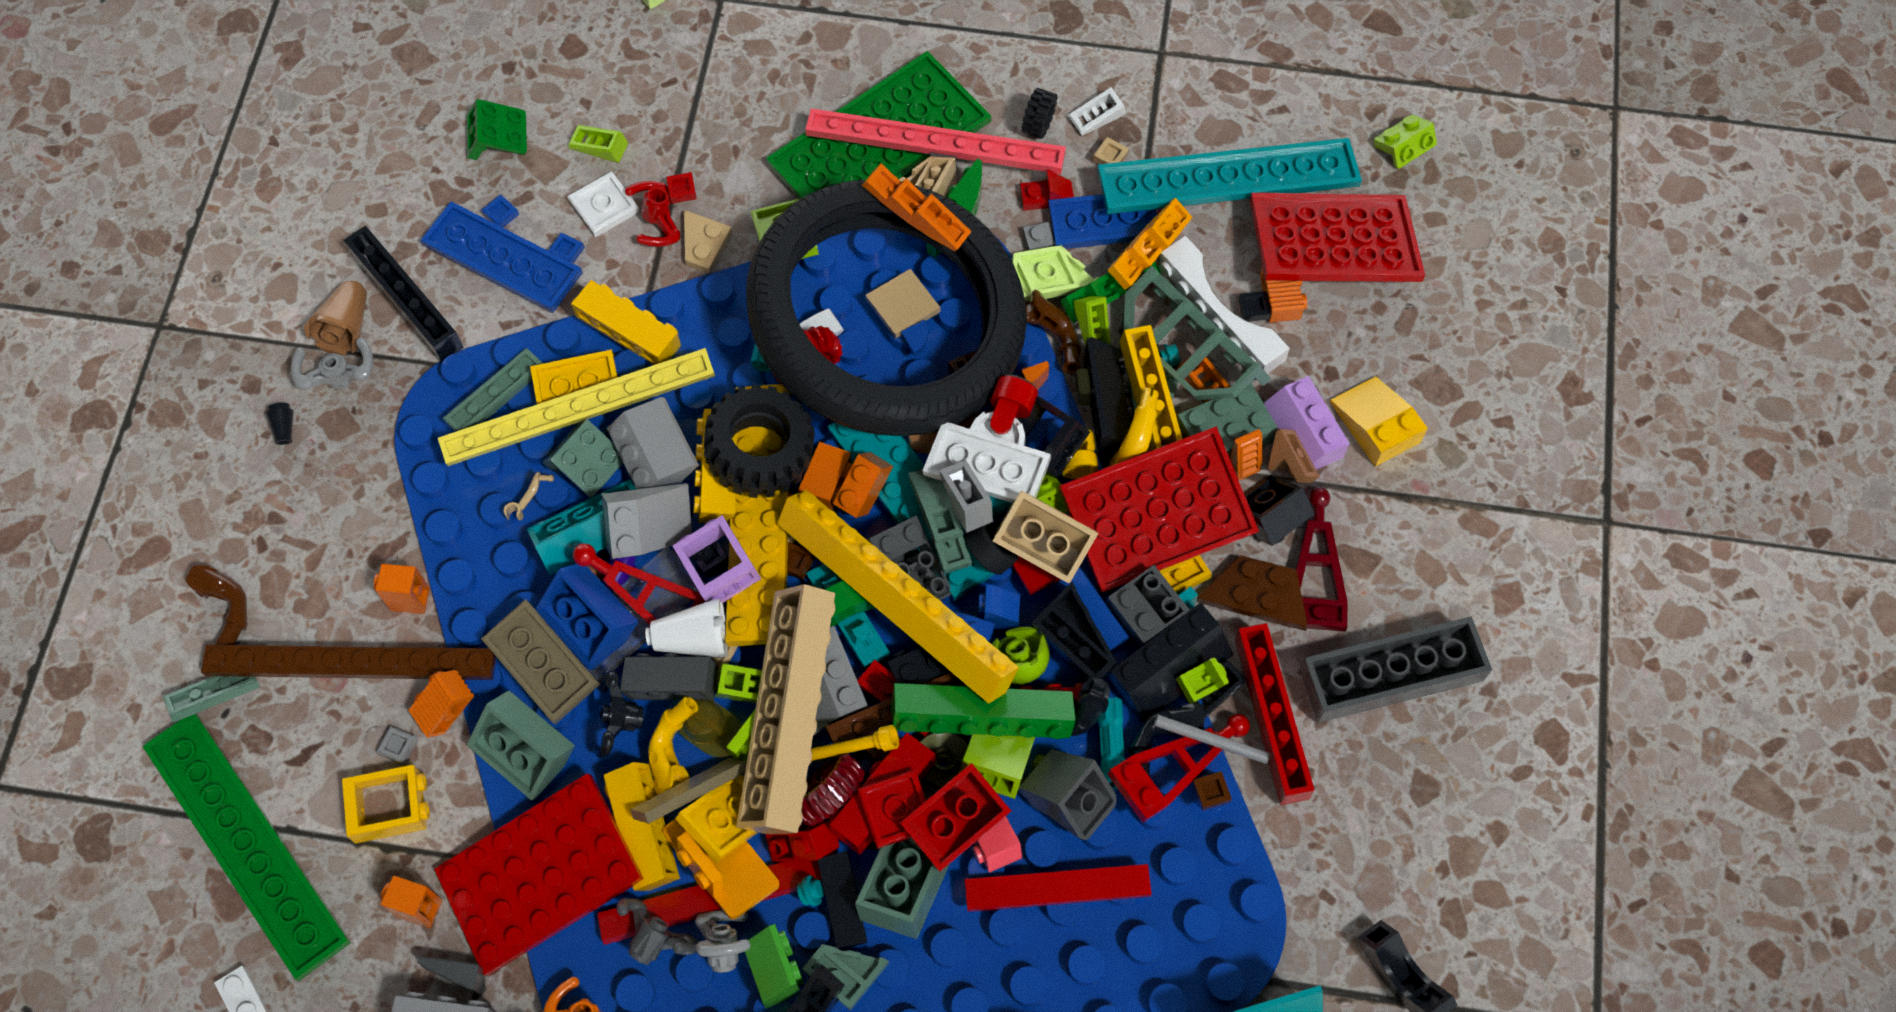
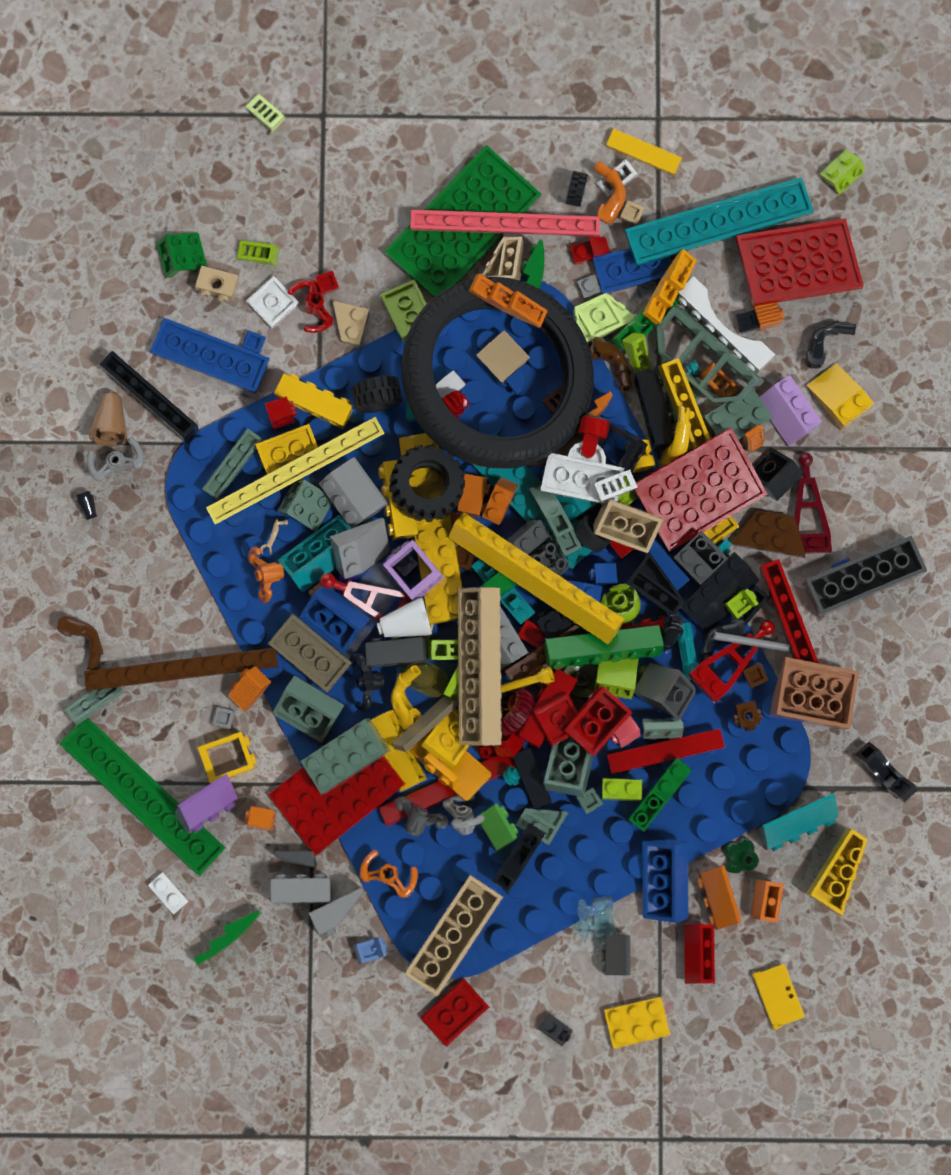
camera: 10 degrees left, 15 degrees up
orange brick [374,564,430,614] -> none
blue tile [481,194,519,227] -> none
light grey slope [940,460,993,533] -> none
olive tile [1076,368,1091,406] -> none
medium nougat slope [1268,429,1320,483] -> none
none -> medium lavender slope [175,774,238,834]
none -> tan brick [195,266,239,302]
none -> orange piece [248,547,284,603]
none -> red brick [265,396,297,429]
none -> sand green brick [301,718,390,794]
none -> black tyre [351,375,403,413]
none -> sand green plate [576,788,603,815]
none -> orange piece [593,161,626,224]
none -> white slope [594,470,637,503]
none -> lime brick [601,779,642,801]
none -> yellow tile [606,128,682,176]
none -> green slope [629,757,693,832]
none -> sand green bracket [642,719,683,739]
none -> reddish brown brick [733,701,762,732]
none -> nougat slope [770,657,859,730]
none -> black piece [806,320,856,369]

